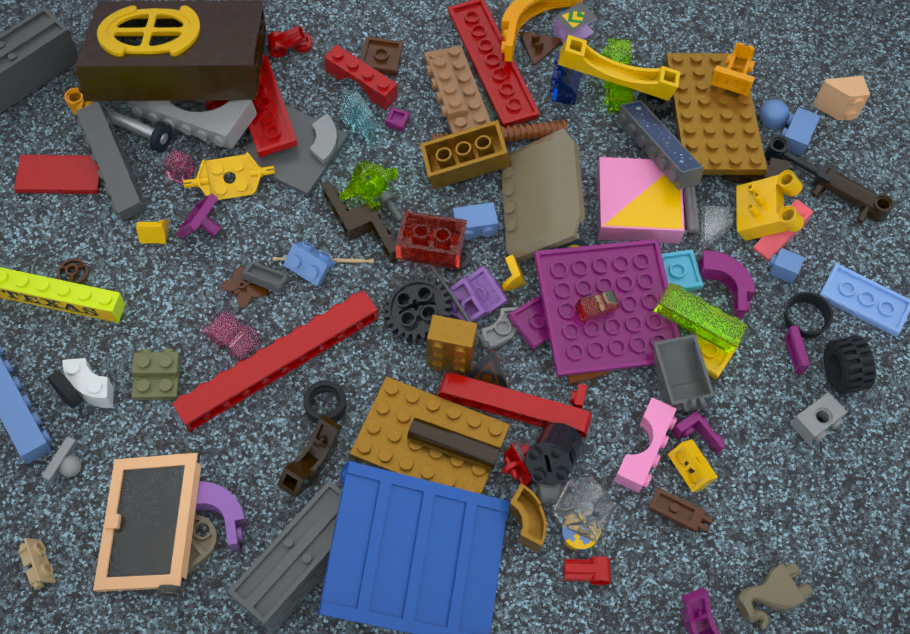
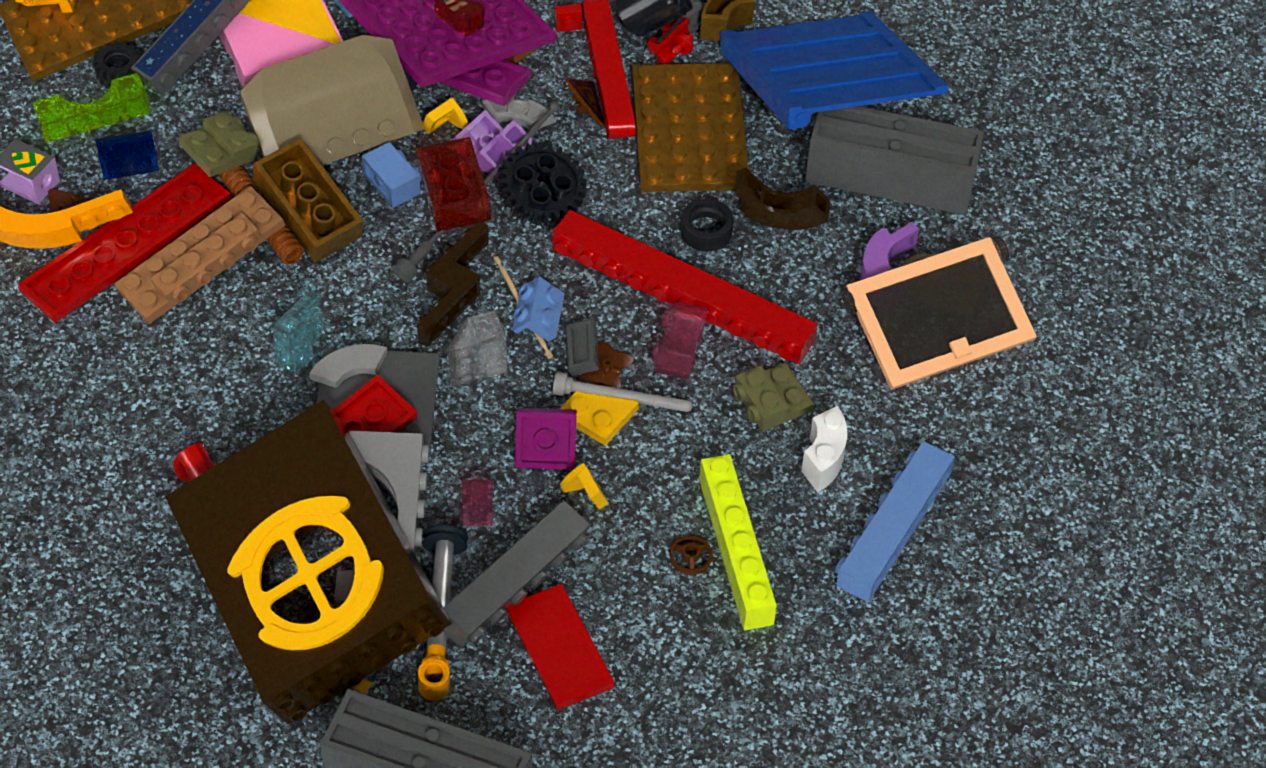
camera: 115 degrees left, 10 degrees down
tan hinge [18,538,56,590] -> none
light grey tile [42,436,81,485] -> none
black tyre [47,370,82,408] -> none
yellow plate [183,152,275,201] -> none
red arch [324,44,398,111] -> none
clear neon green piece [339,161,398,210] -> none
reddish brown tile [360,36,404,76] -> none
magenta tile [385,107,410,132] -> none
dark brown brick [407,417,501,471] -> none
pearl gold brick [427,315,477,375] -> none
yellow arch [558,35,680,101] -> none
none -> olive plate [179,111,259,177]
none -> clear slope [448,310,507,386]
none -> light grey piece [552,372,693,412]
none -> yellow wing [560,391,639,446]

